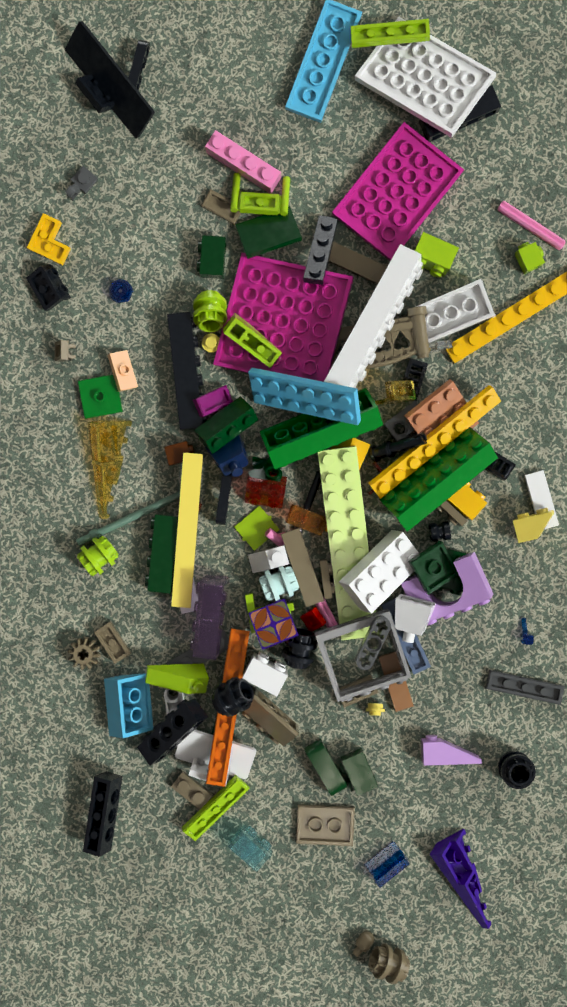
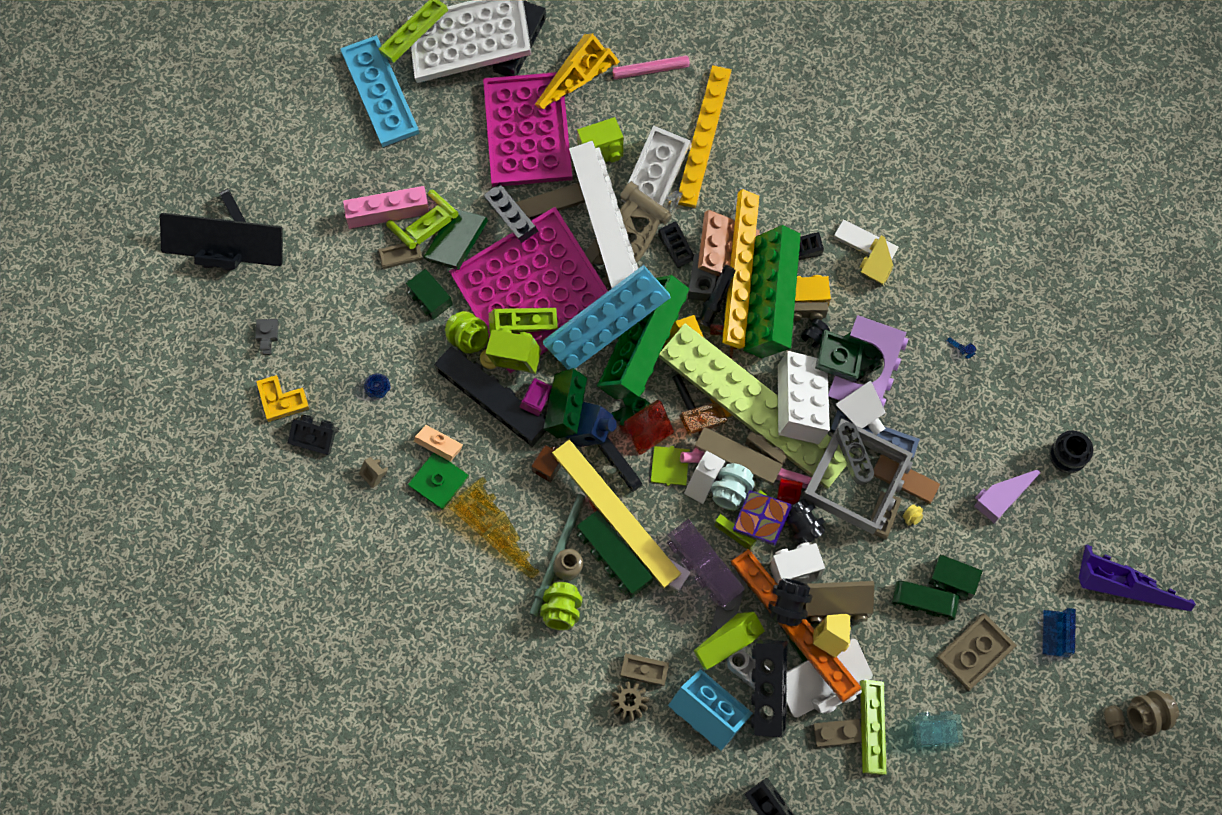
camera: 40 degrees left, 20 degrees down
clear yellow panel [375,380,416,405] -> none
dark grey tile [485,669,565,705] -> none
lime brick [515,242,545,274] -> none
none -> lime brick [485,328,542,374]
none -> yellow wedge [535,34,620,109]
none -> dark tan head [553,549,583,581]
none -> light yellow slope [813,614,851,658]

